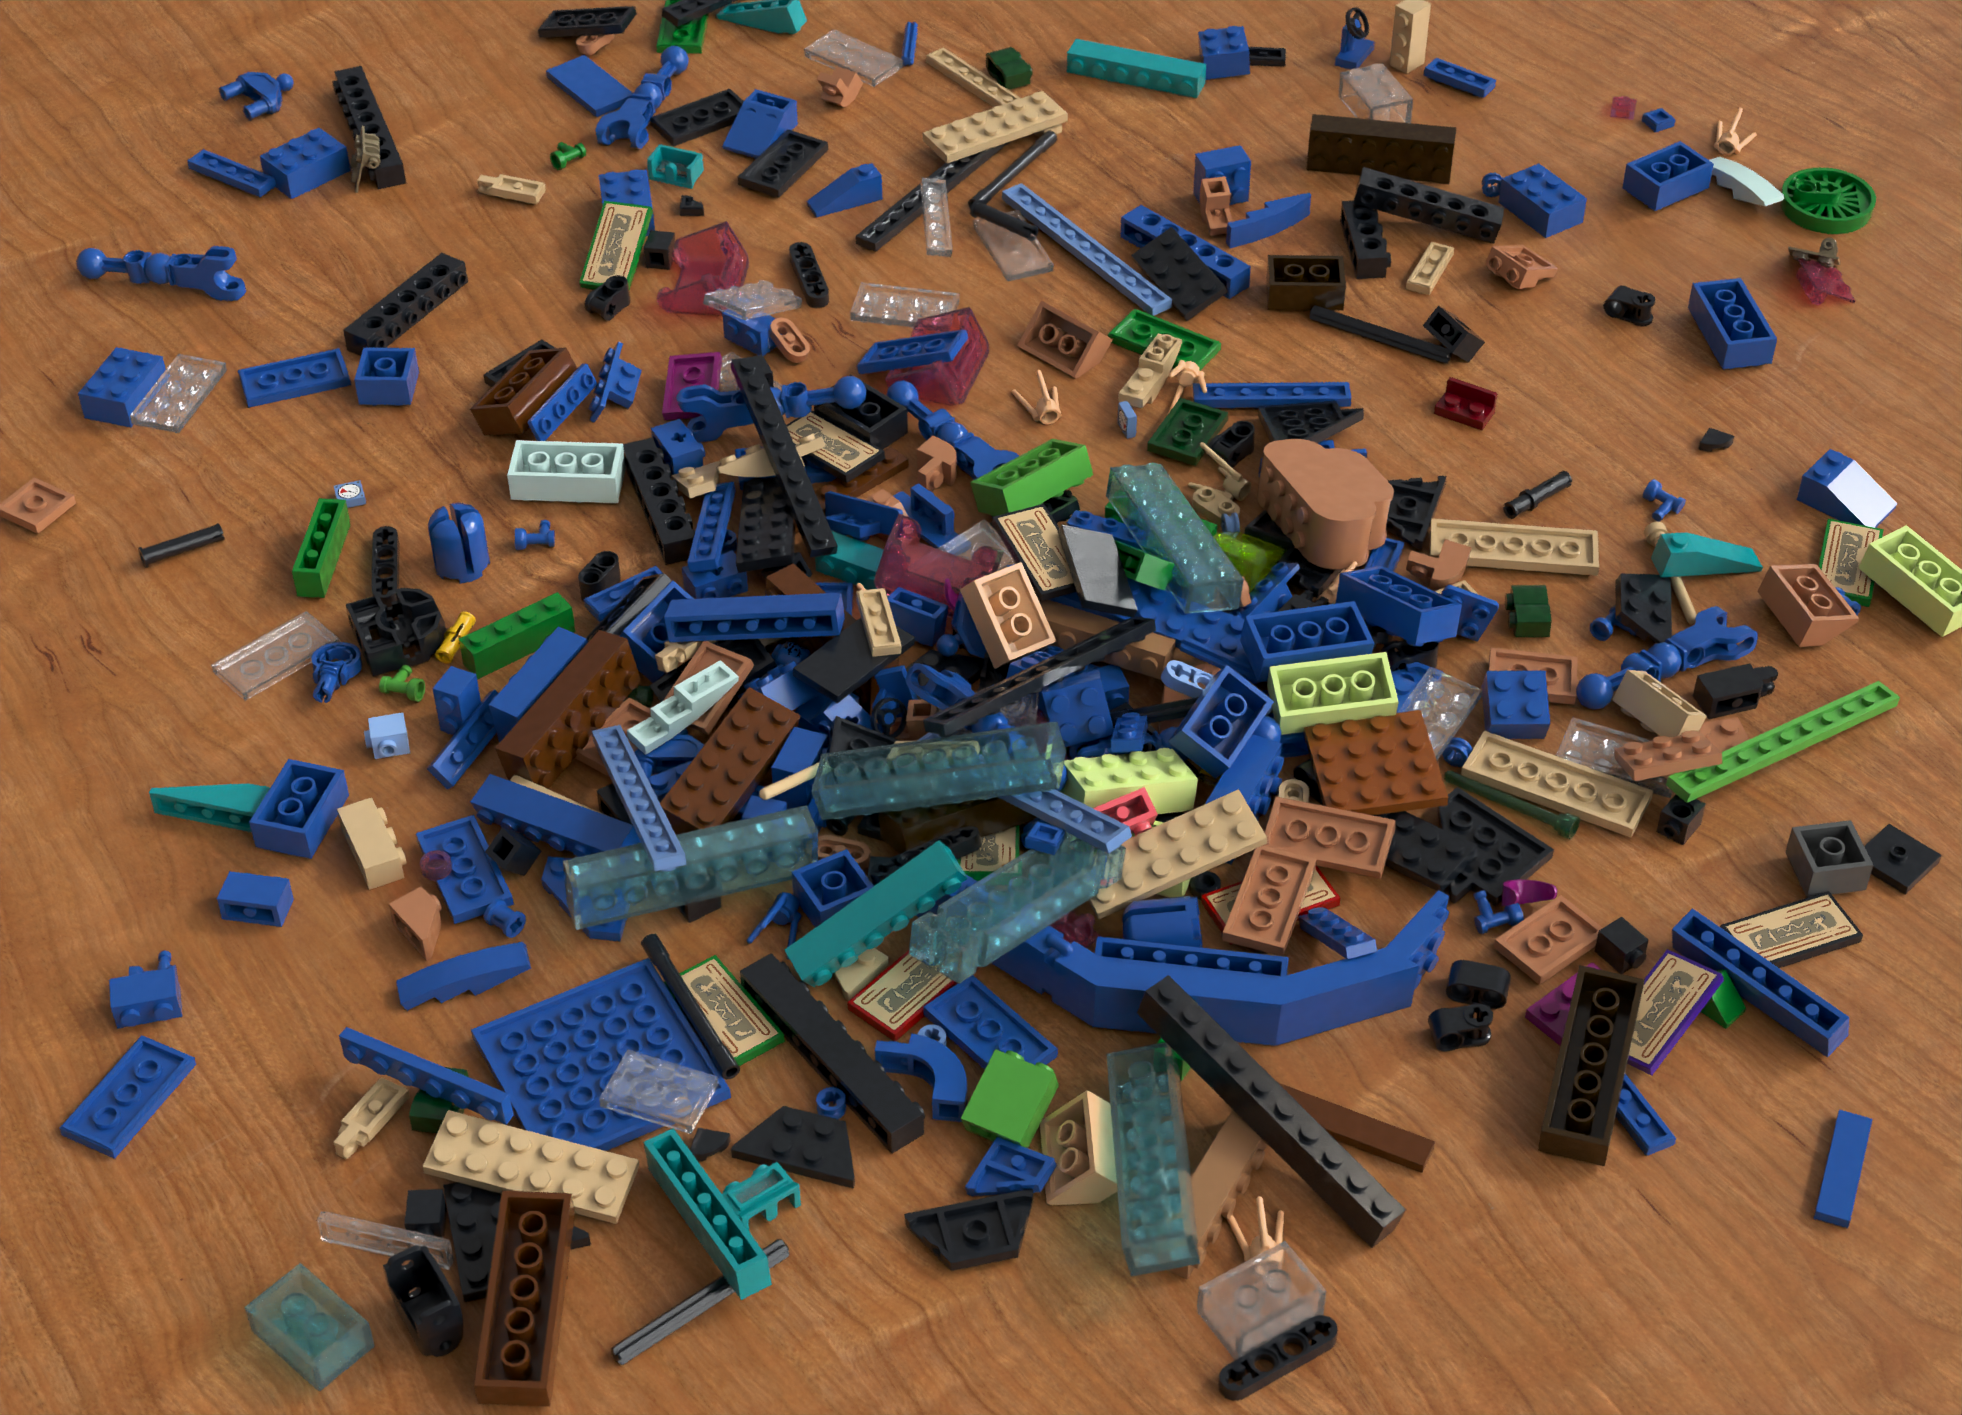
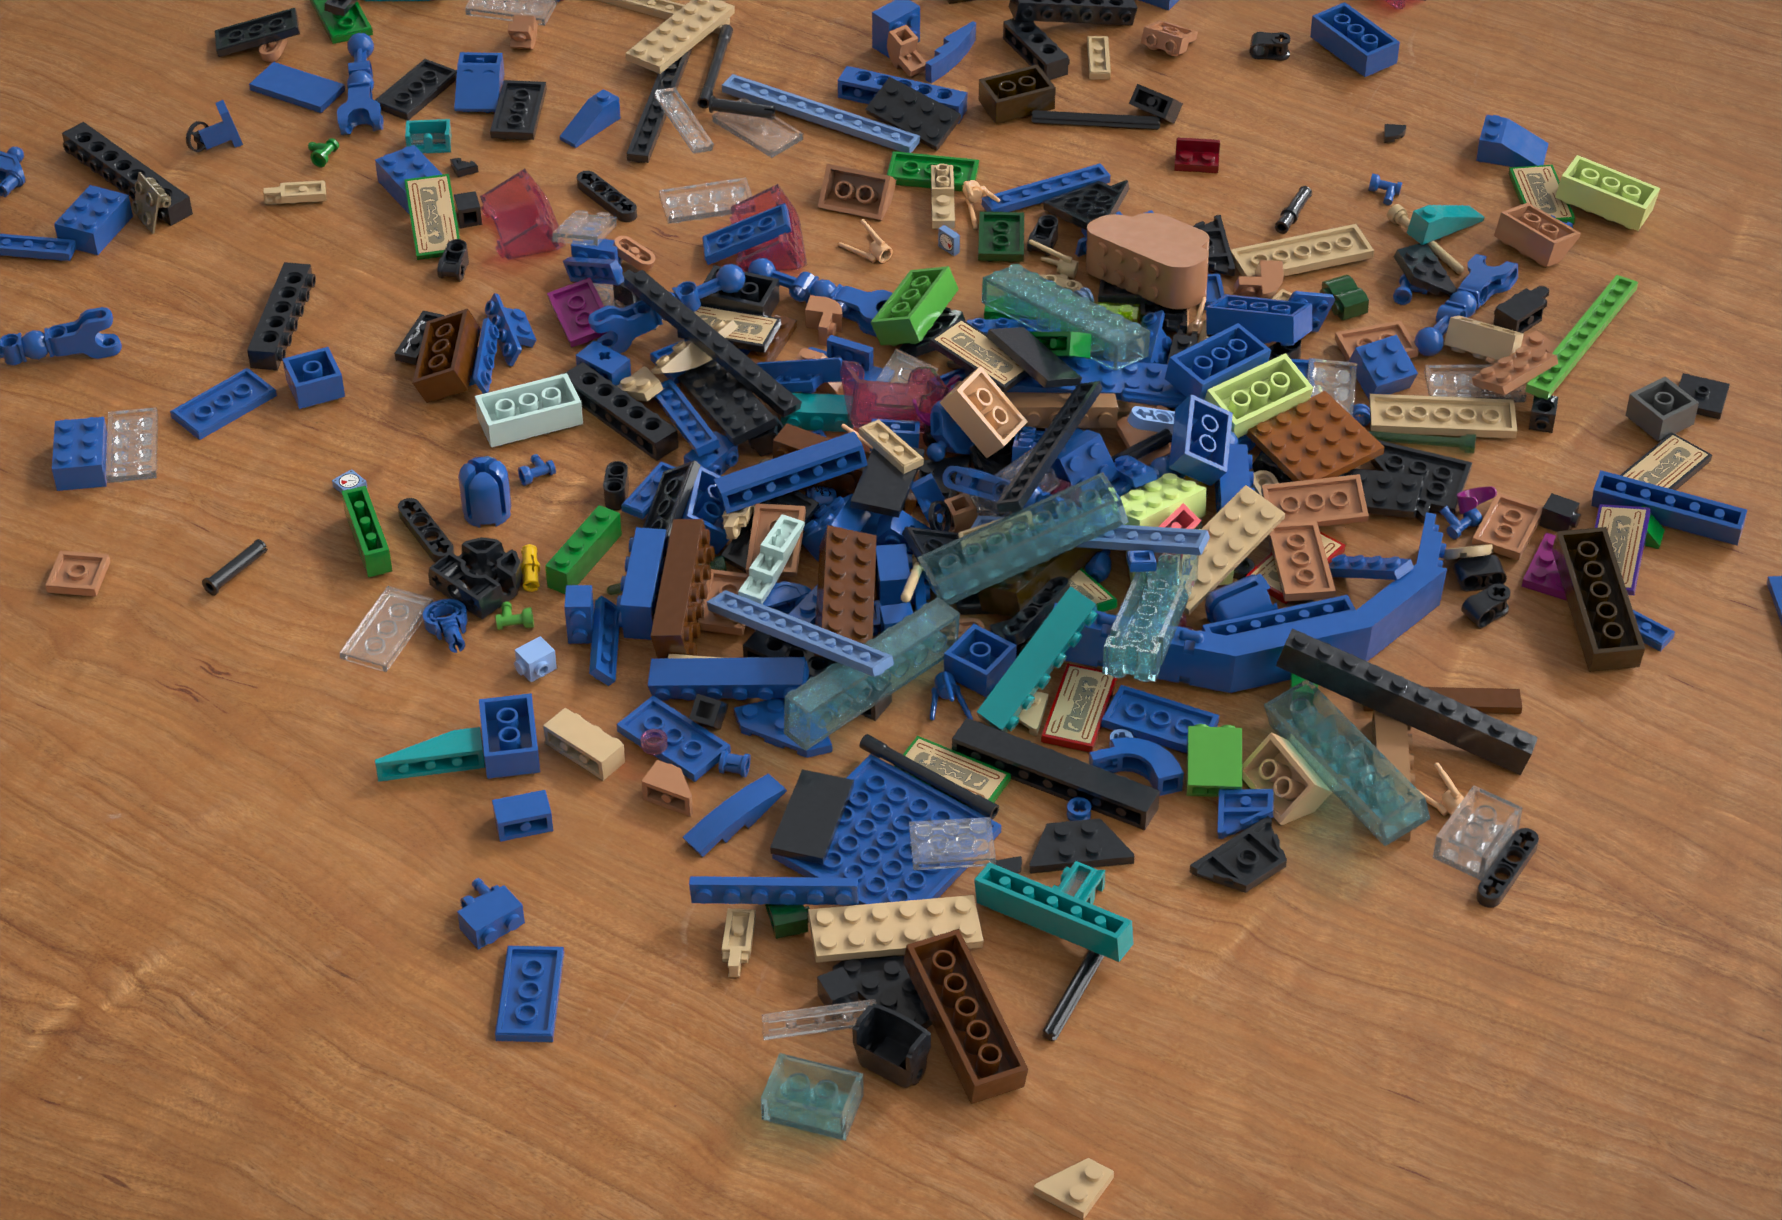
camera: 25 degrees left, 0 degrees up
none -> blue piece [186,100,243,152]
none -> blue plate [563,257,624,285]
none -> black tile [770,769,854,865]
none -> tan tile [1444,544,1493,560]

